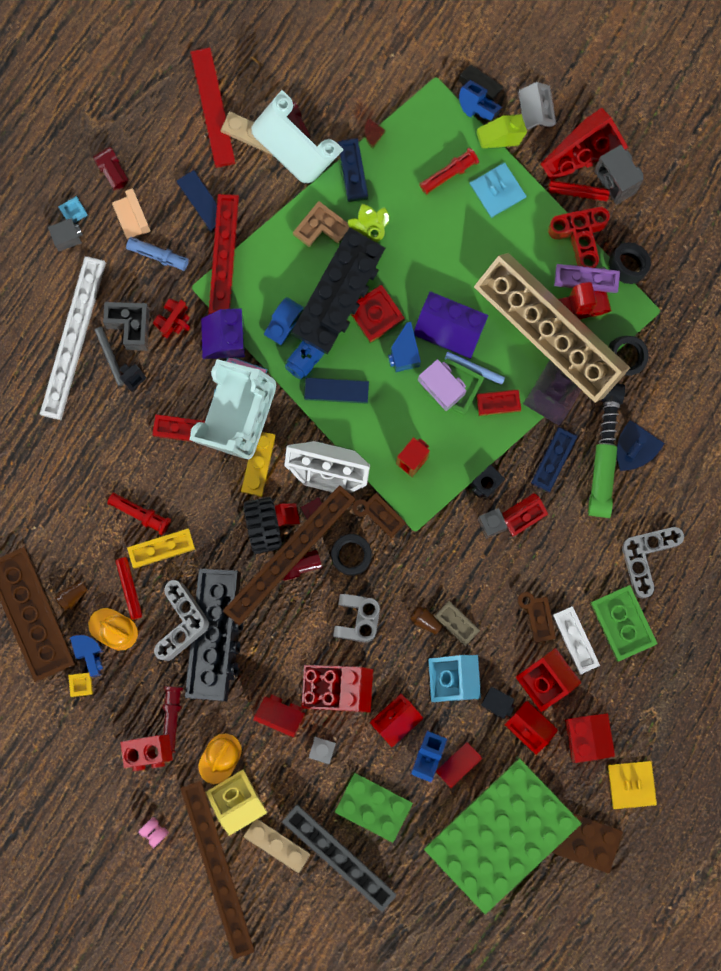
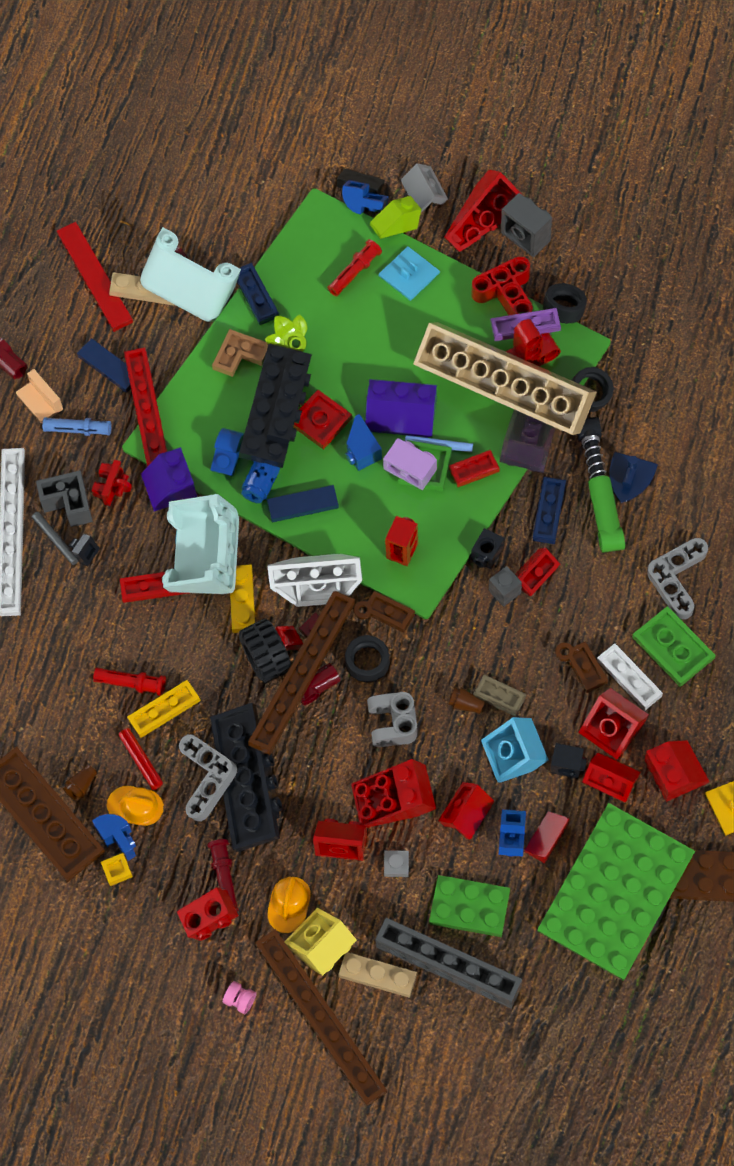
camera: 10 degrees left, 15 degrees down
clear red tile [365,119,385,148] -> none
red axle [548,181,610,201] -> none

